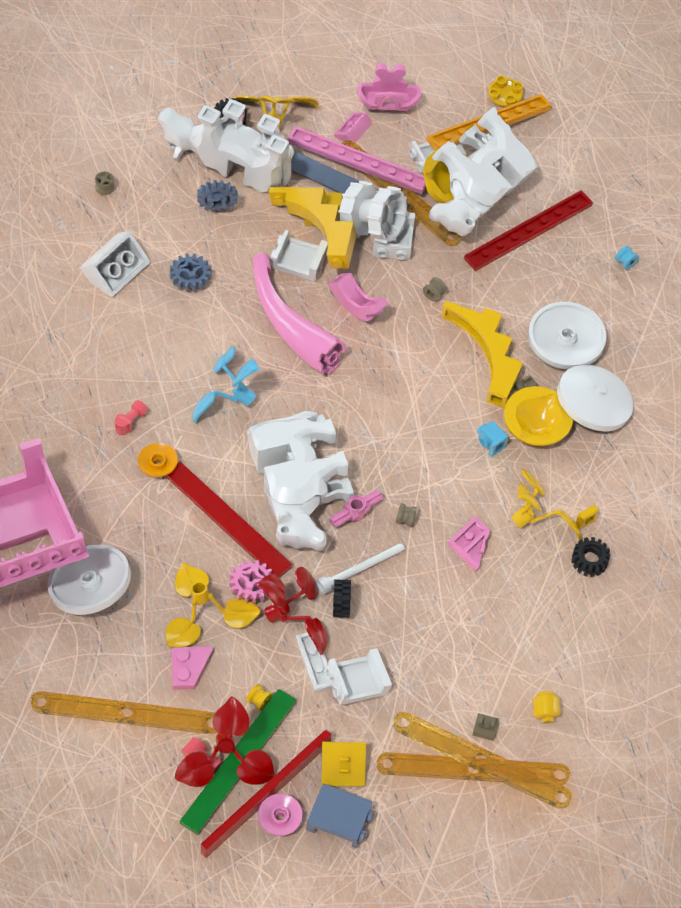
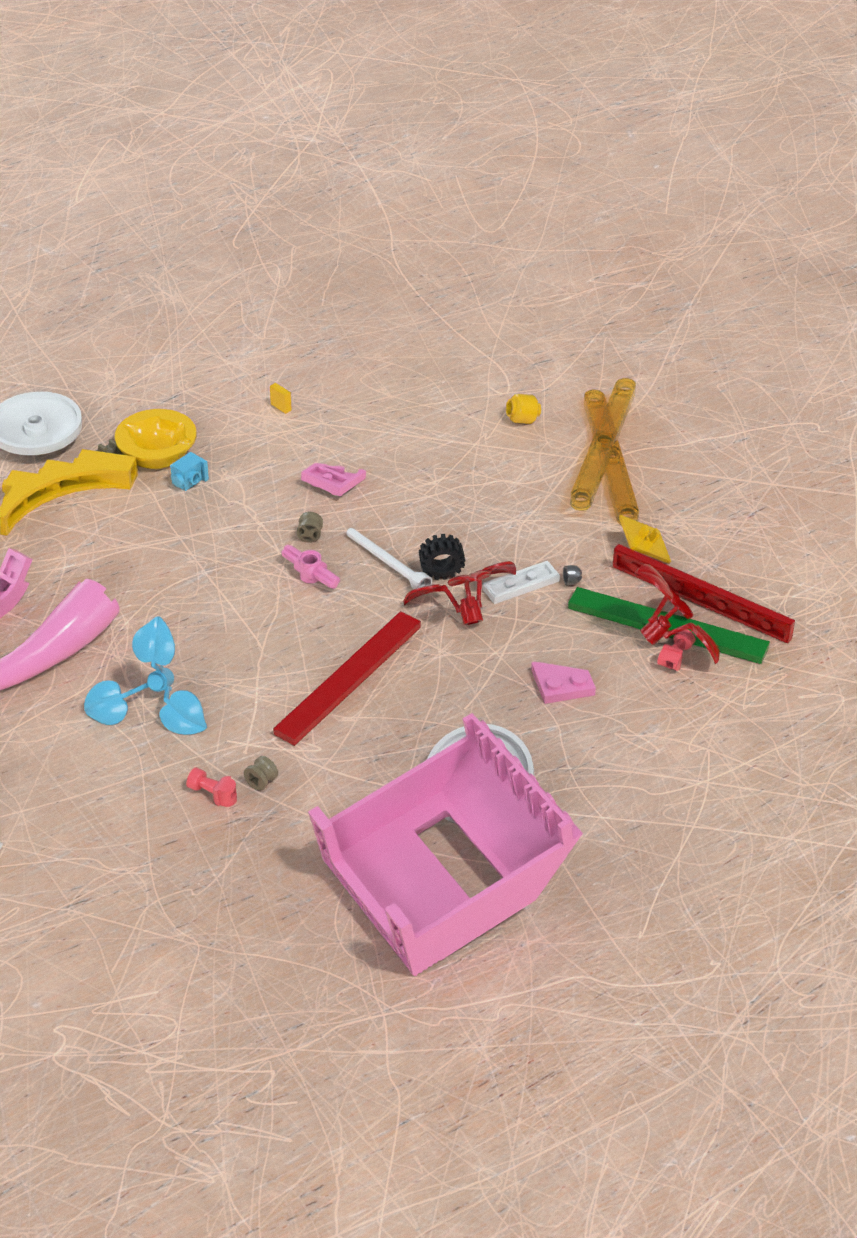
camera: 95 degrees left, 15 degrees down
clear yellow beam [31,691,217,734] -> none
light orange dish [137,443,178,477] -> none
yellow plant [165,562,261,648] -> none
bright pink gear [229,560,272,604] -> none
yellow wheel [246,684,273,711] -> none
white animal [247,411,354,551] -> none
bright pink dish [258,794,303,836] -> none
sand blue panel [306,784,374,848] -> none
white panel [325,648,392,705] -> none
dark tan tile [472,713,499,741] -> none
yellow plant [511,468,582,540] -> none
white dish [557,365,633,431] -> none
black tyre [571,537,611,577] -> none
none -> dark tan wheel [244,756,278,791]
none -> flat silver hinge [563,565,582,585]

